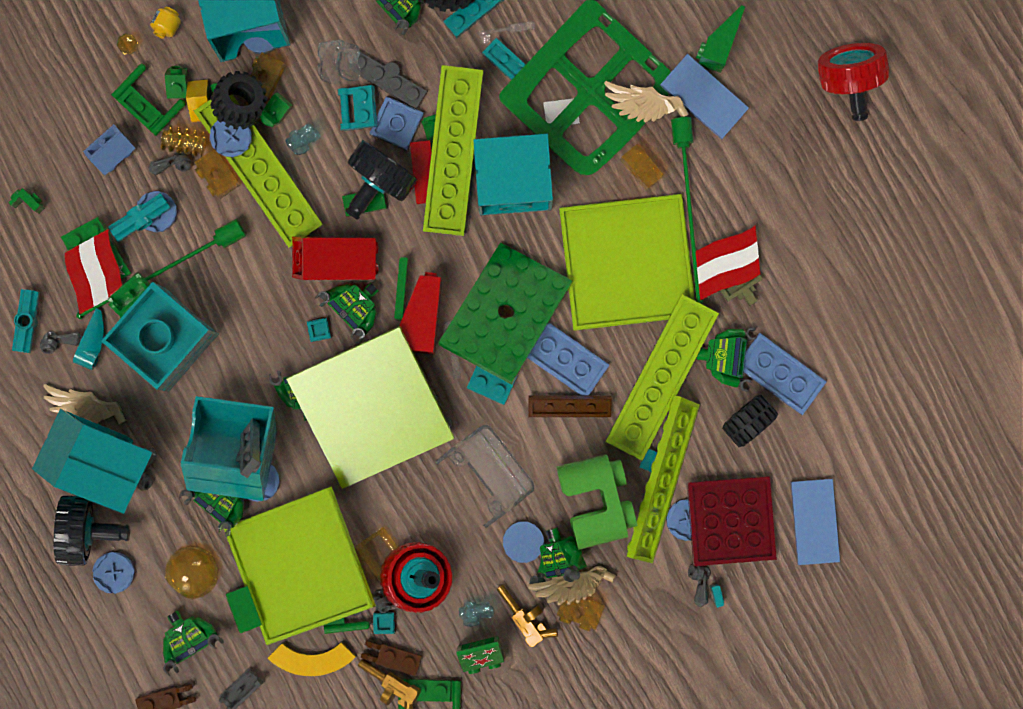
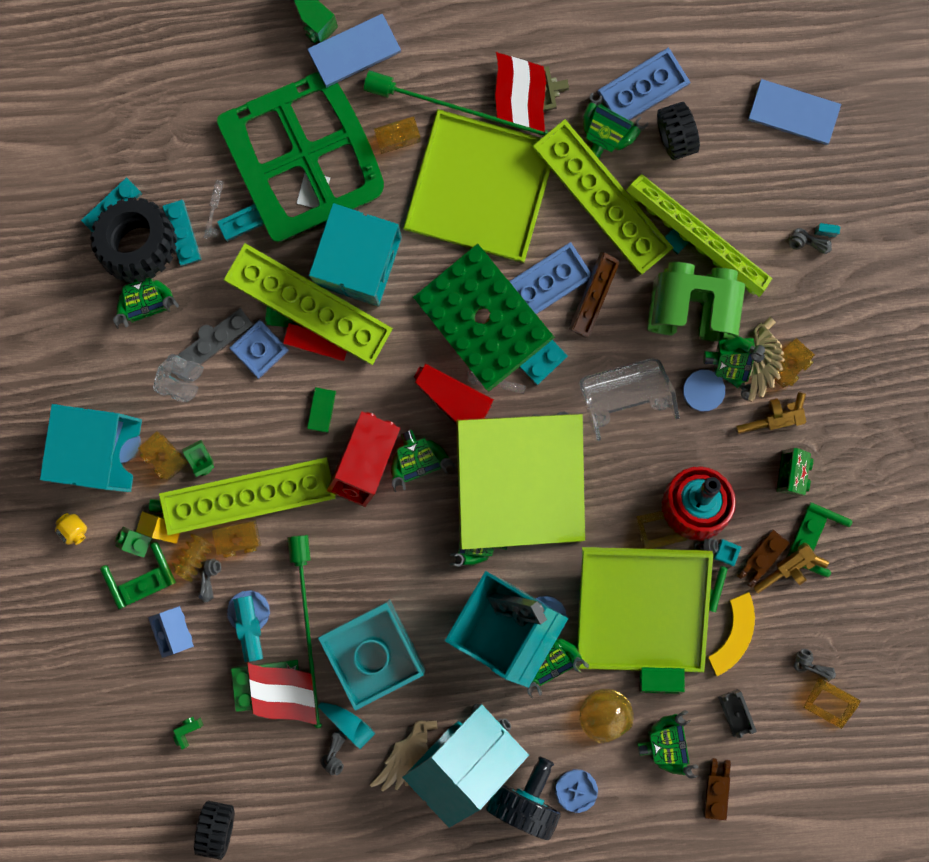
camera: 65 degrees left, 0 degrees up
teal piece [12,289,40,353] -> none
green hinge [107,272,150,318] -> none
clear yellow tile [117,33,138,55] -> none
black tyre [210,71,267,130] -> none
medium blue tile [210,120,252,157] -> none
clear light blue plate [285,123,321,155] -> none
teal tile [307,318,331,342] -> none
teal plate [338,85,377,131] -> none
black wheel [345,140,418,220] -> none
green tile [394,257,409,321] -> none
clear light blue plate [459,602,494,627] -> none
tan animal [604,81,688,122] -> none
medium blue tile [666,500,691,541] -> none
dark red plate [687,476,777,566] -> none

